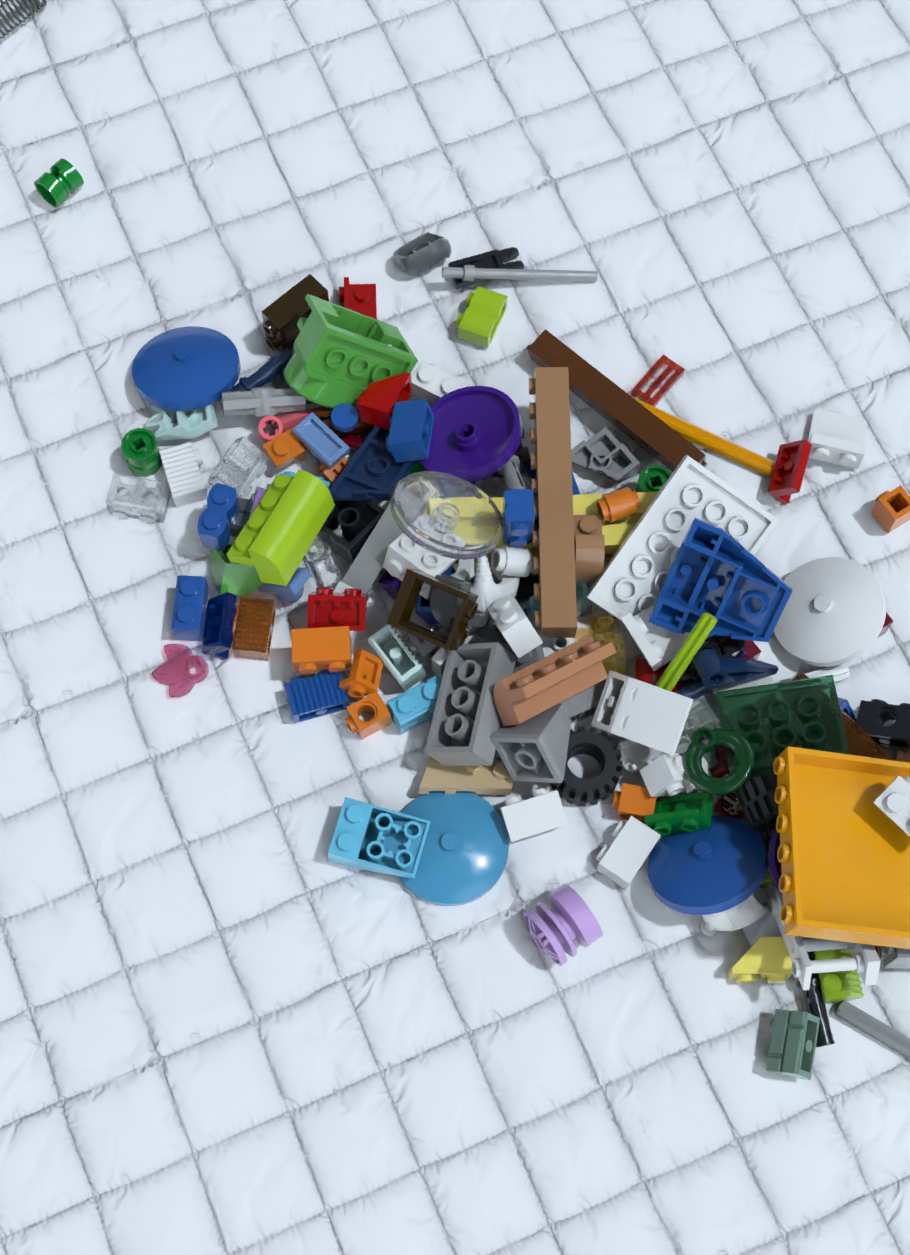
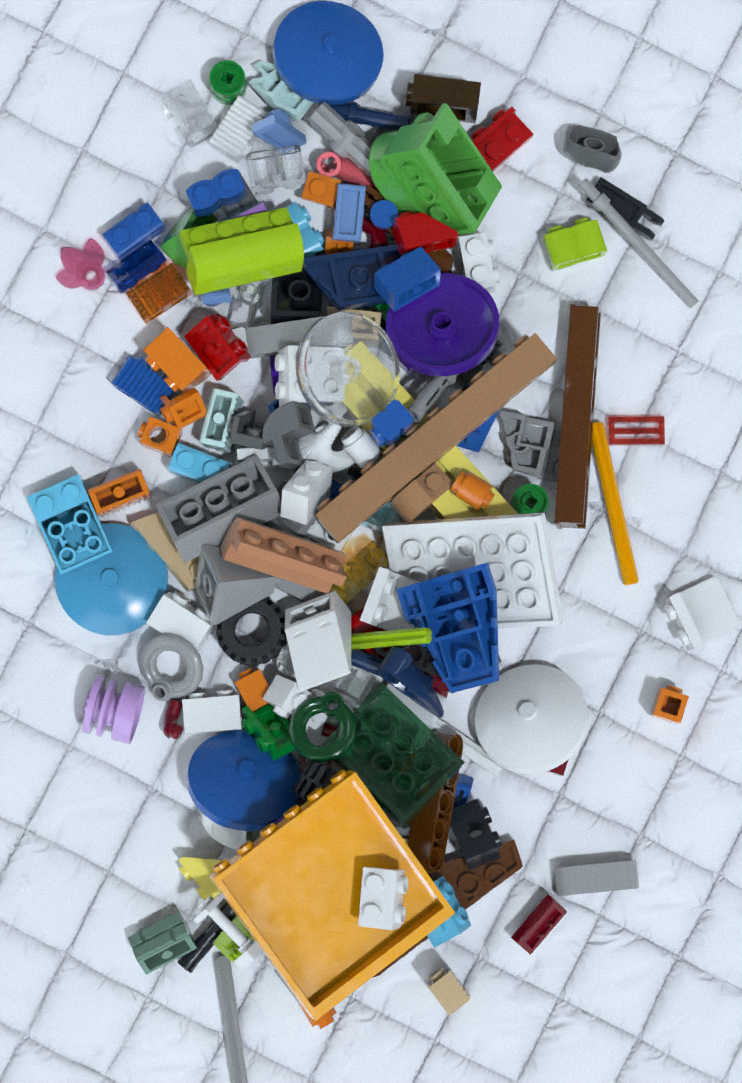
camera: 50 degrees right, 15 degrees up
dark brown window [386,569,479,650] -> none
red bracket [767,439,812,504] -> none
none -> orange brick [88,469,152,518]
none -> light grey piece [140,634,204,701]
none -> dark red arm [163,699,183,740]
none -> medium blue tile [251,109,307,154]

